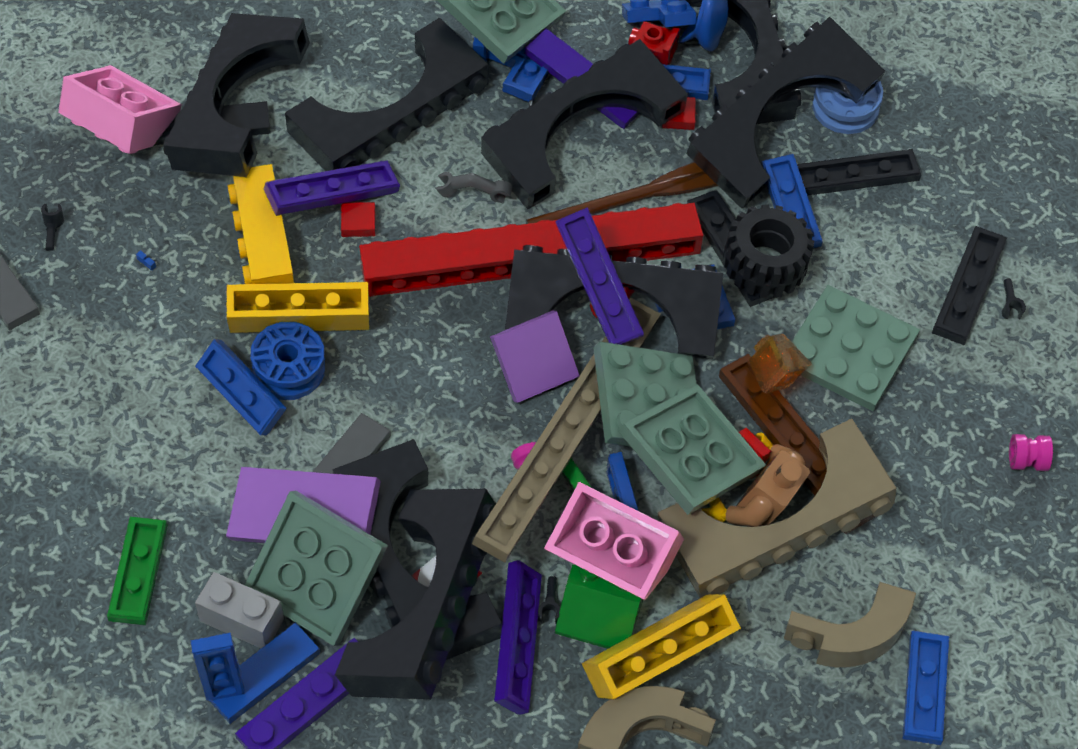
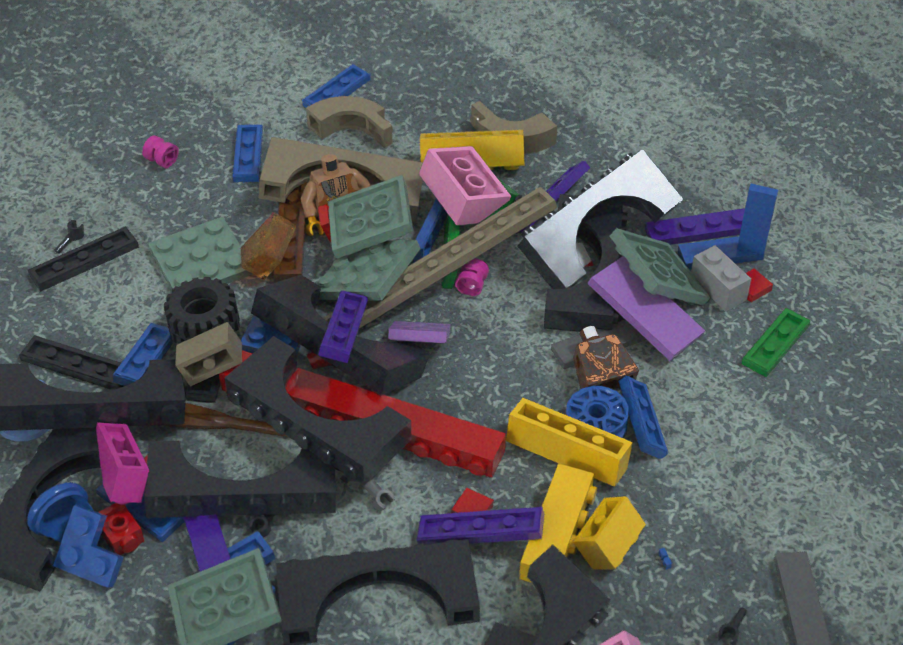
camera: 145 degrees left, 10 degrees down
none -> dark pink slope [96,422,149,504]
none -> dark tan brick [176,322,242,386]
none -> black arch [225,336,412,486]
none -> blue tile [233,124,263,182]
none -> torso [573,326,639,390]
none -> yellow brick [573,496,646,570]
none -> red tile [746,268,773,302]

